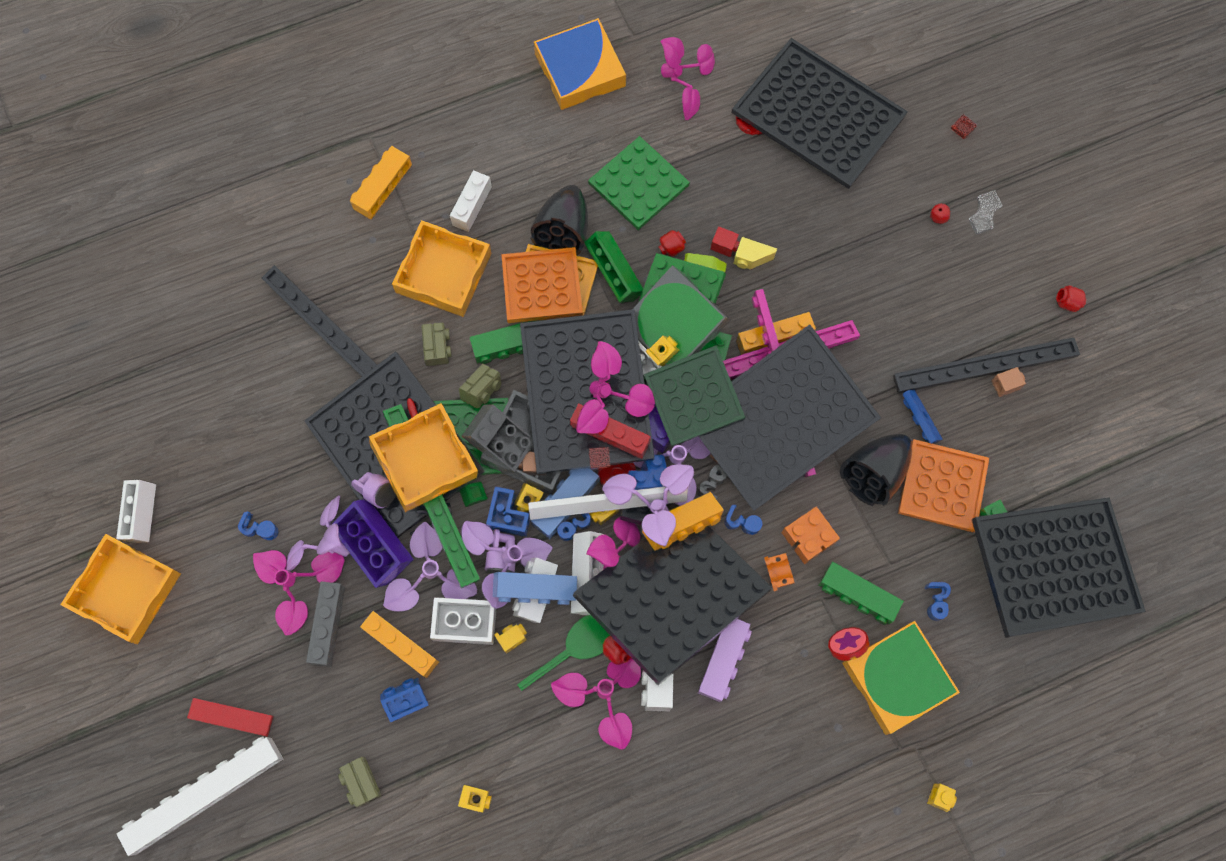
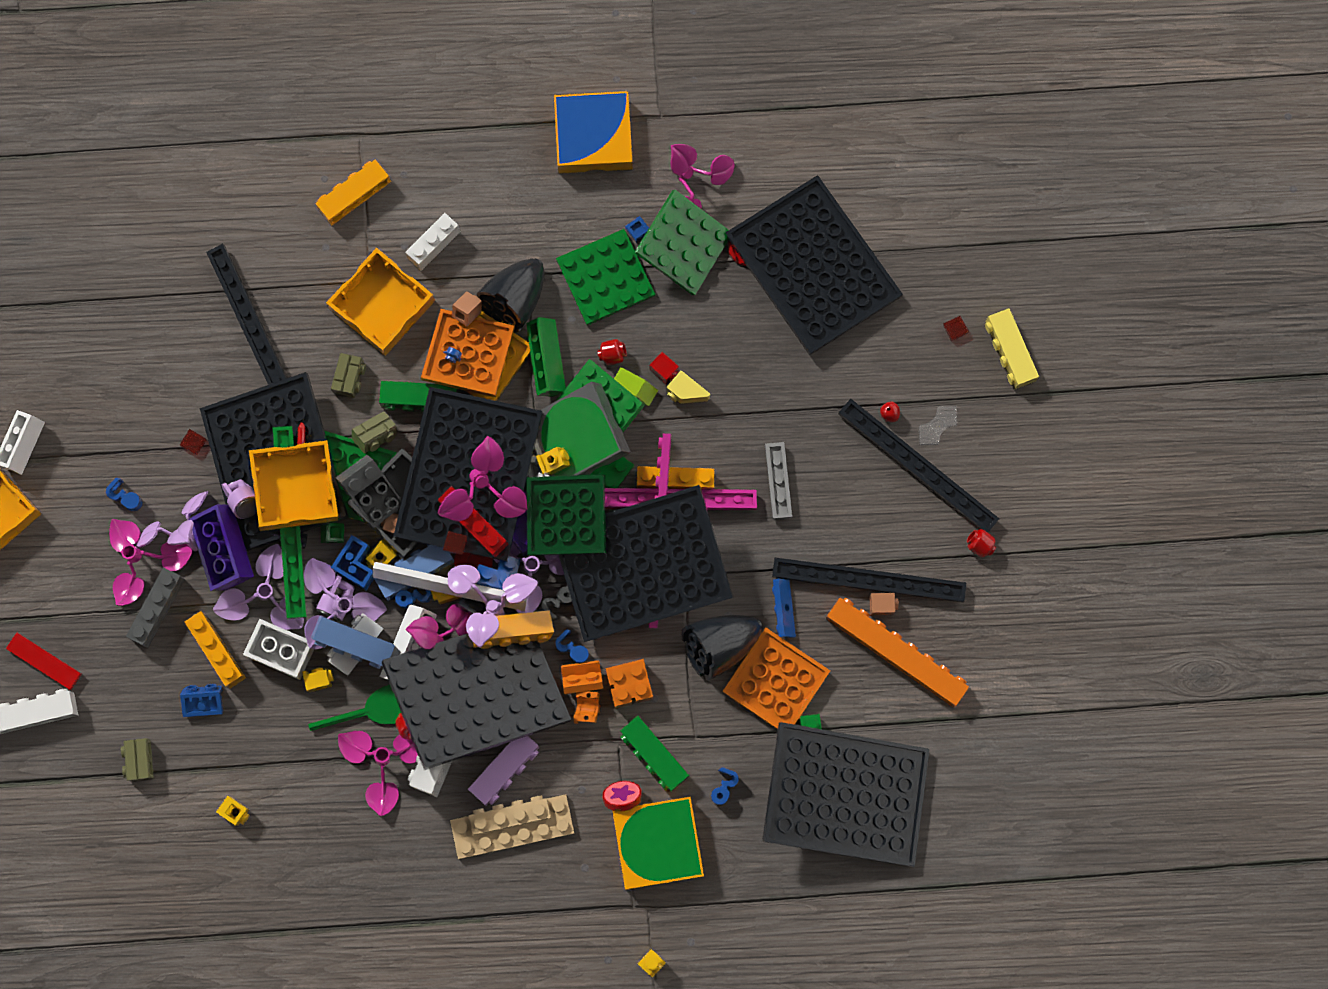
camera: 20 degrees right, 5 degrees up
none -> clear red tile [180,429,207,455]
none -> blue plate [444,347,462,363]
none -> tan plate [450,794,575,859]
none -> nougat brick [452,292,482,326]
none -> orange bracket [561,660,603,694]
none -> blue tile [625,216,649,243]
none -> green plate [634,190,729,295]
none -> light grey plate [765,442,792,520]
none -> orange brick [825,598,969,708]
none -> black plate [838,398,1000,532]
none -> light yellow brick [985,308,1039,389]

